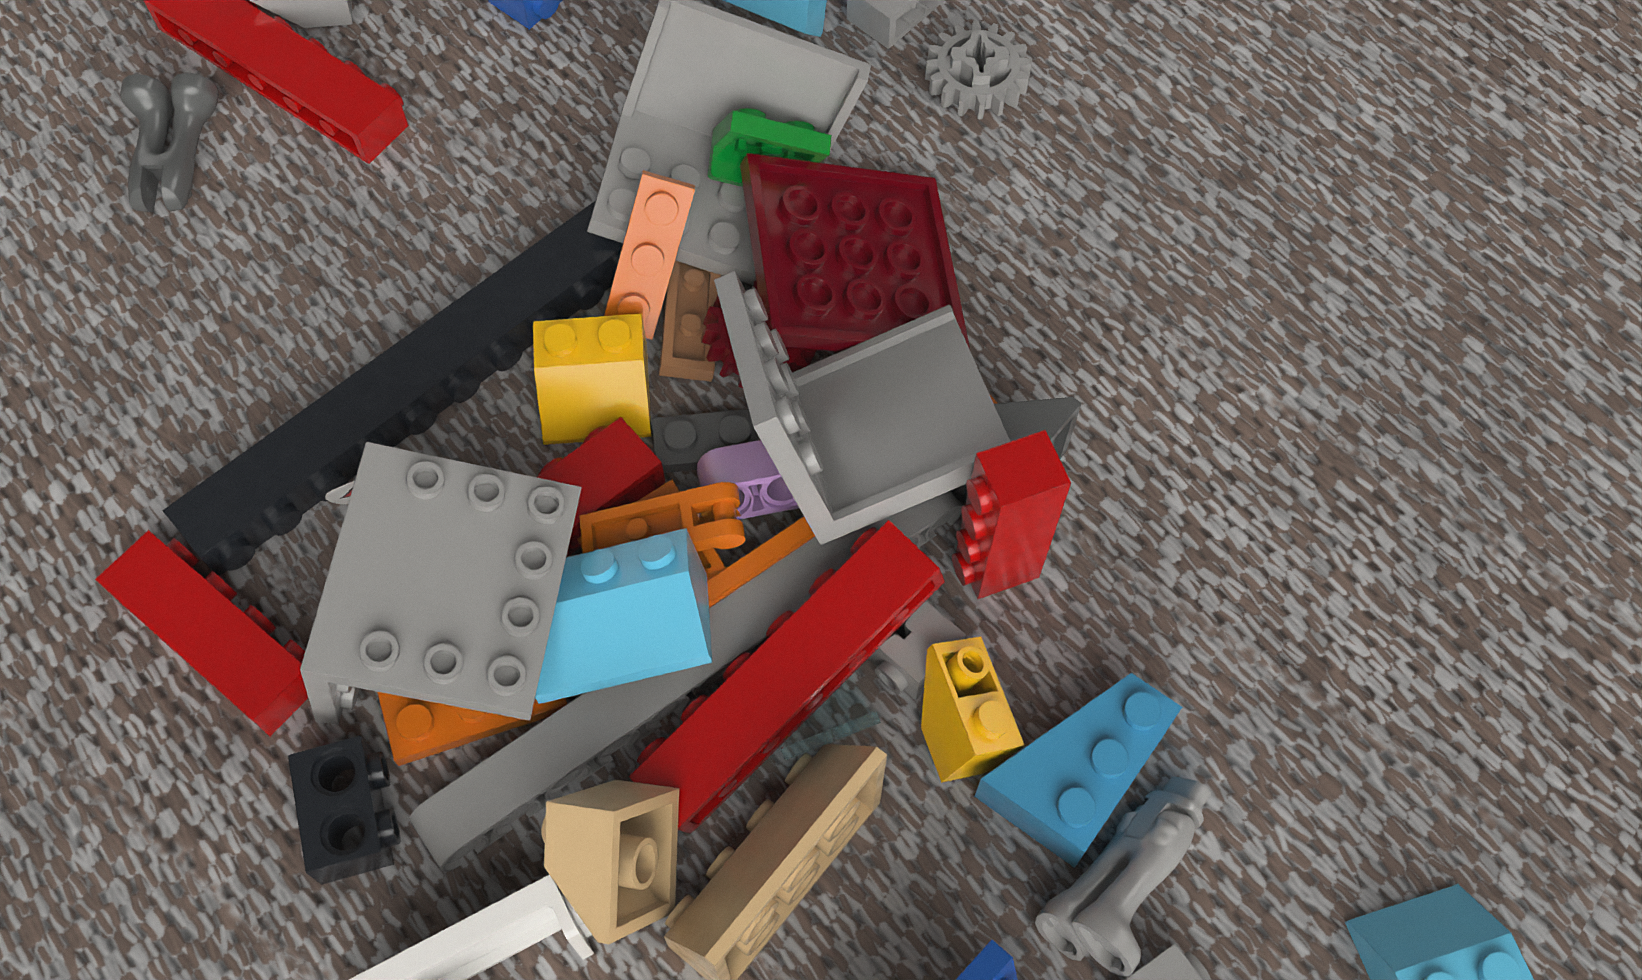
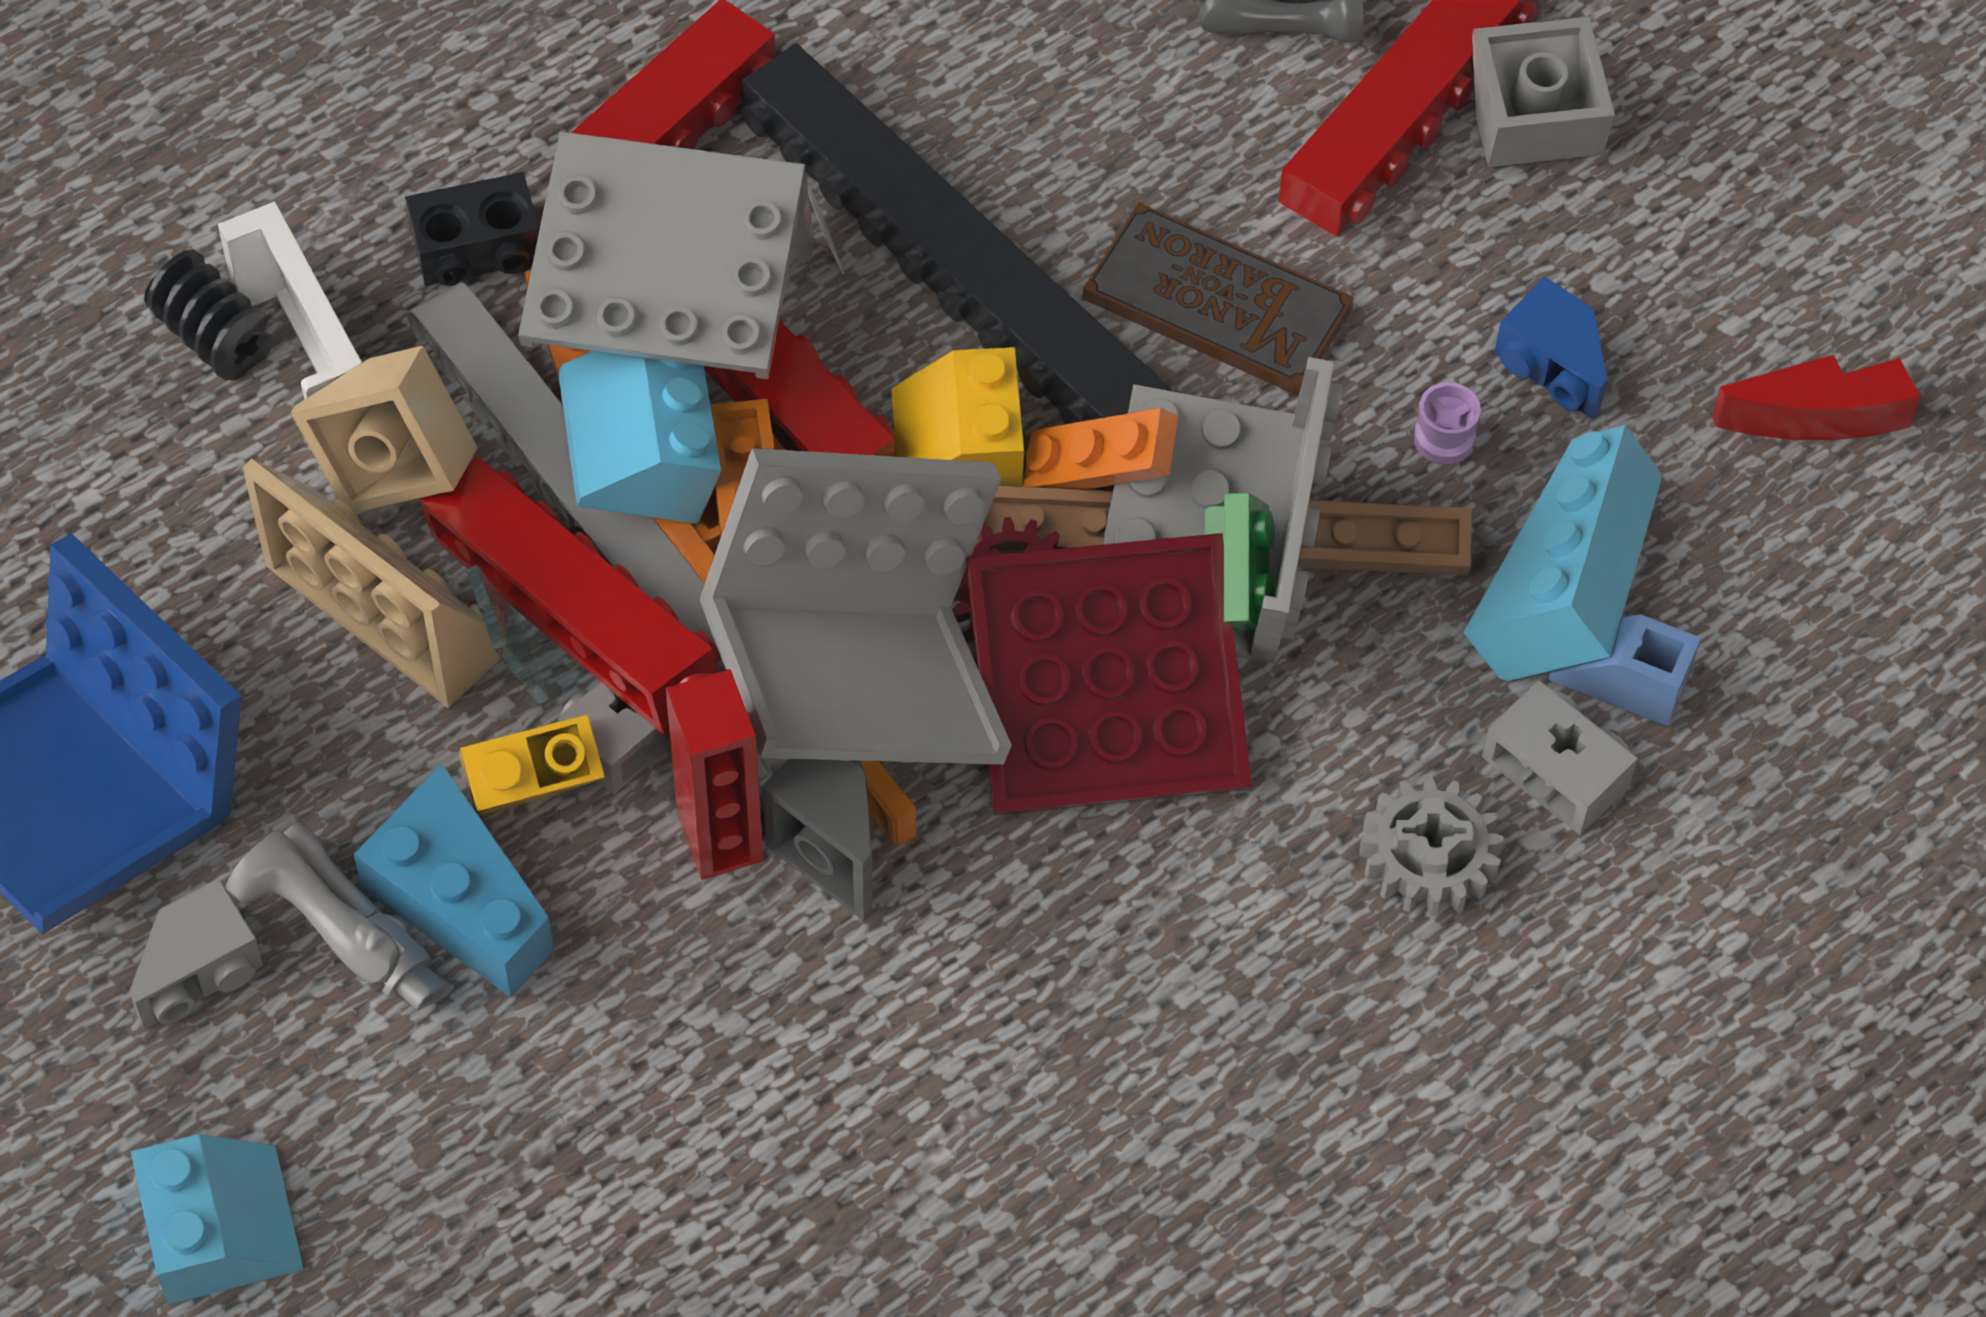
camera: 90 degrees right, 5 degrees down
none -> tile [1082,202,1354,396]
none -> lavender wheel [1414,382,1481,464]

